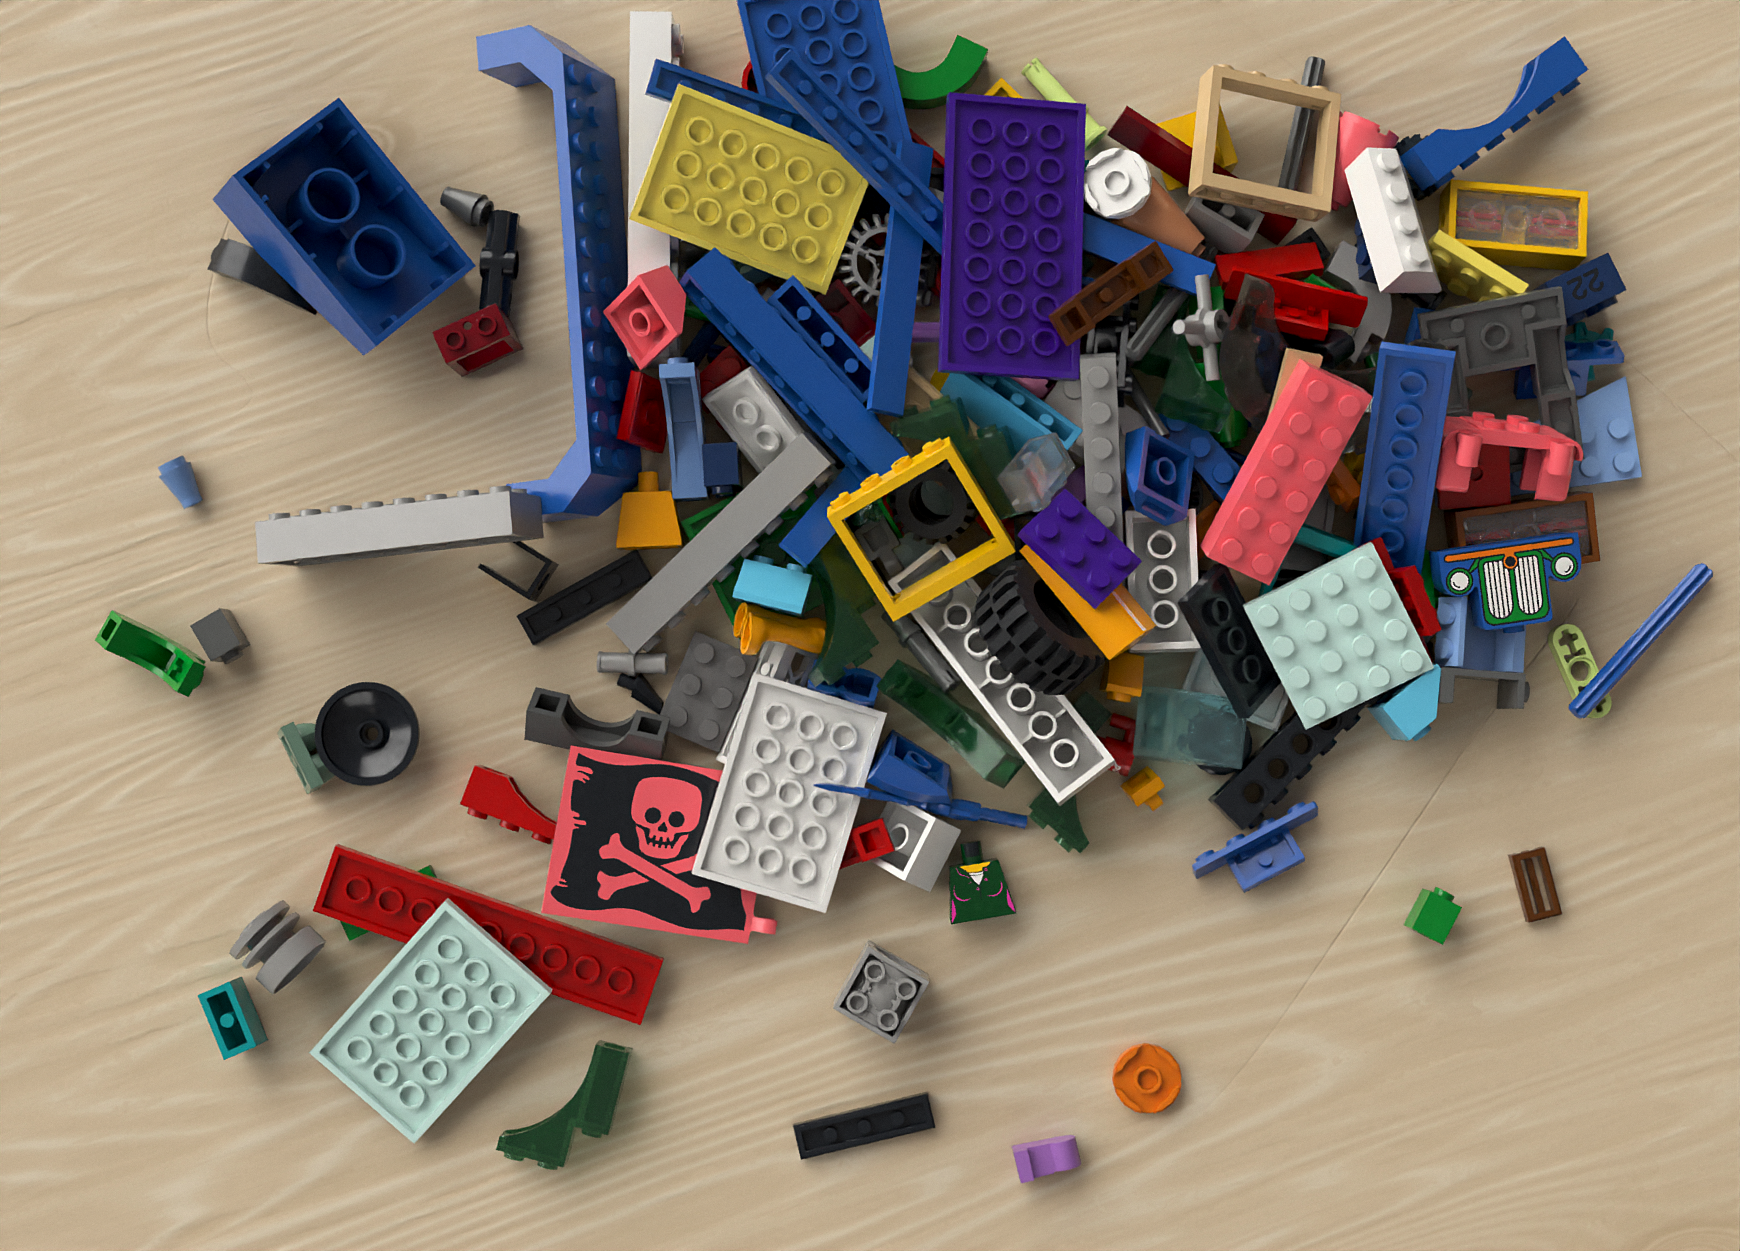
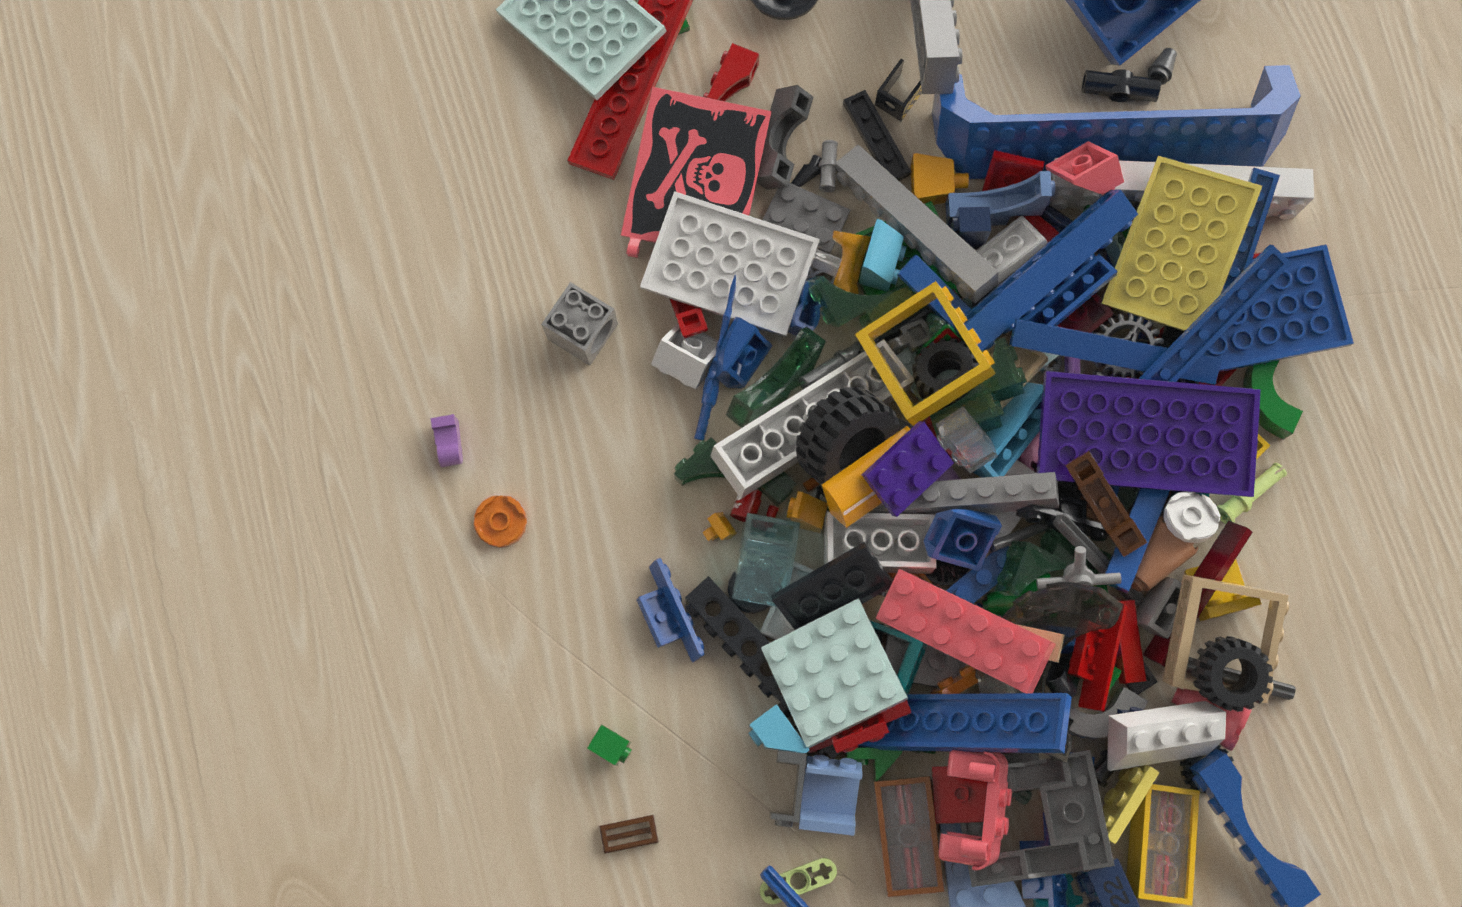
camera: 90 degrees right, 10 degrees down
dark red window [432,303,524,377] -> none
clear green arch [496,1040,633,1170] -> none
black tile [793,1092,935,1160] -> none
dark green torso [949,841,1016,925] -> none
brick [1429,531,1581,633] -> none
none -> black tyre [1191,636,1273,712]

